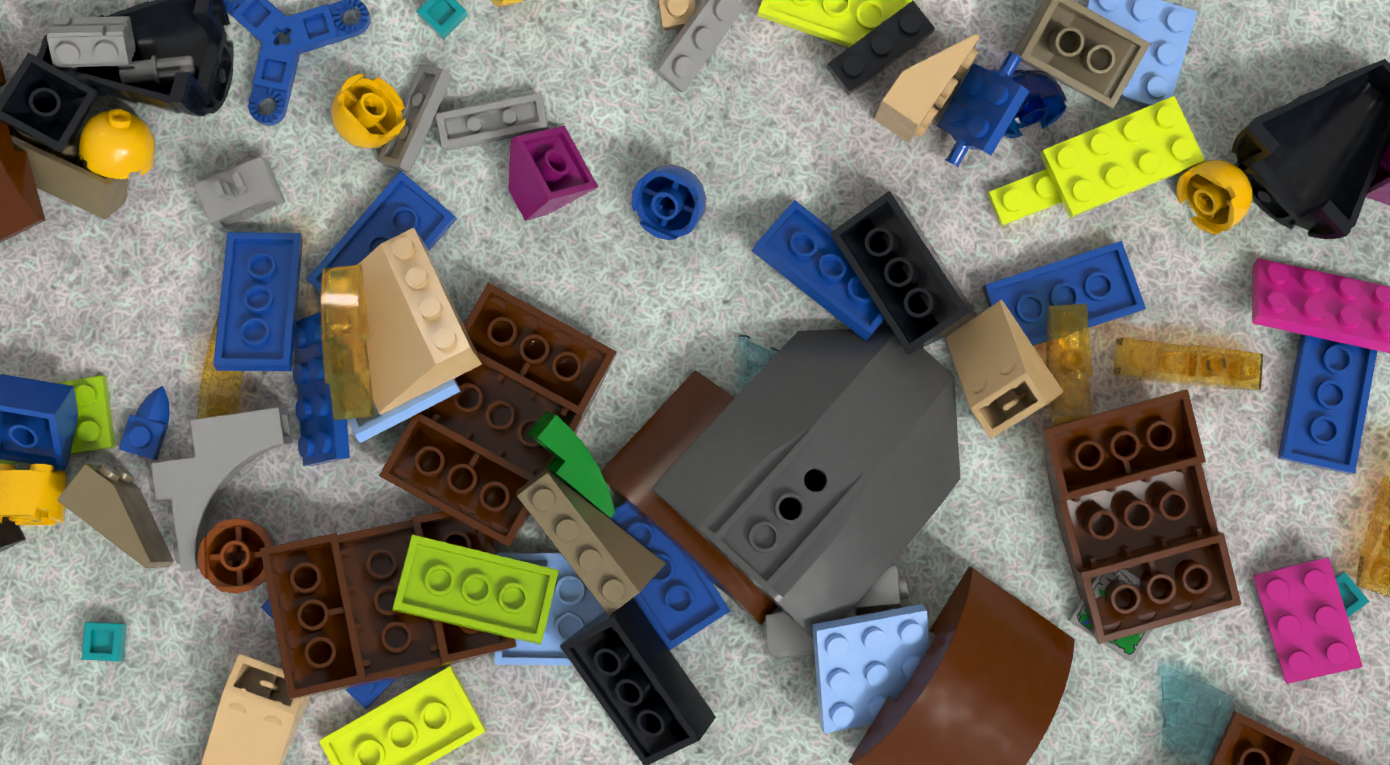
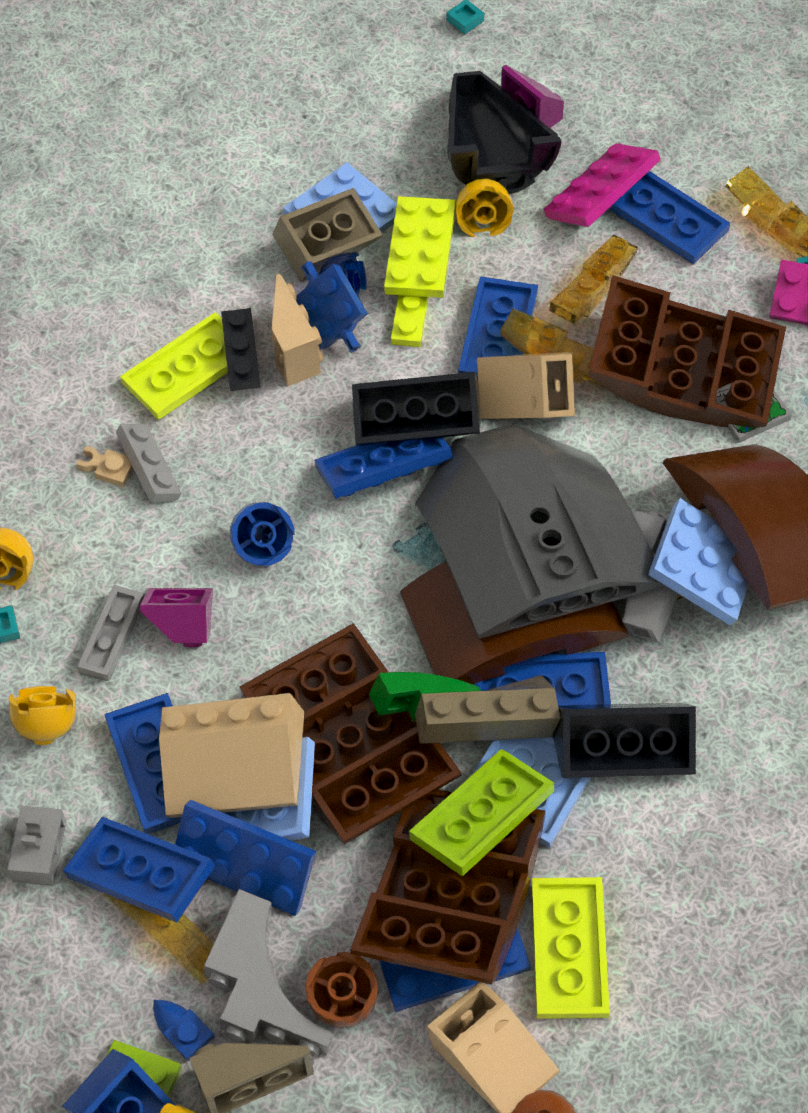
camera: 60 degrees left, 25 degrees down
clear yellow slope [321,265,375,420] -> none
light grey plate [377,65,452,173] -> none

